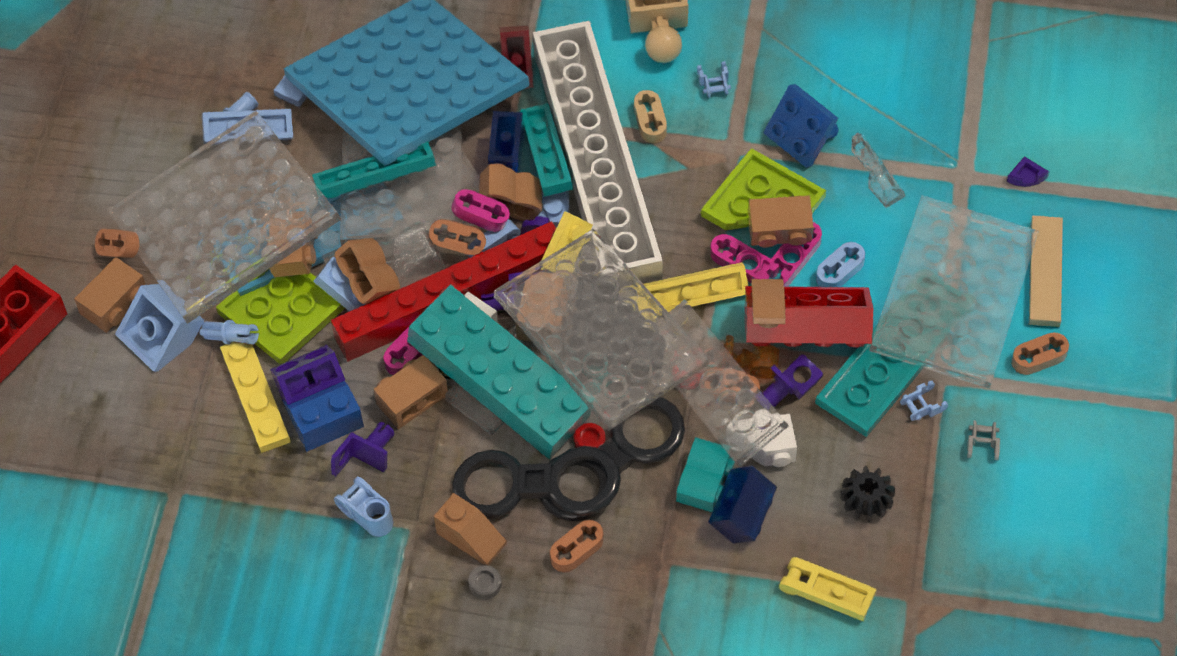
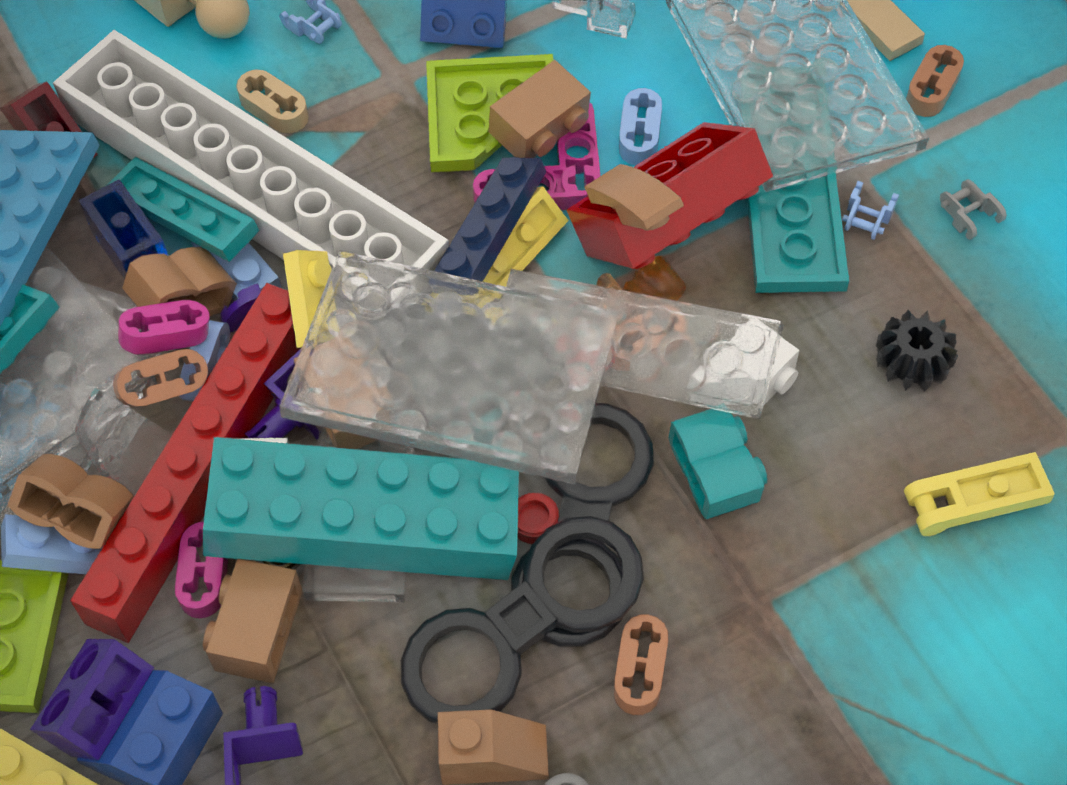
camera: 40 degrees left, 0 degrees up
clear blue brick [708,466,777,544] -> none
dark purple bracket [755,354,823,413] -> none
none -> dark blue plate [427,157,546,298]

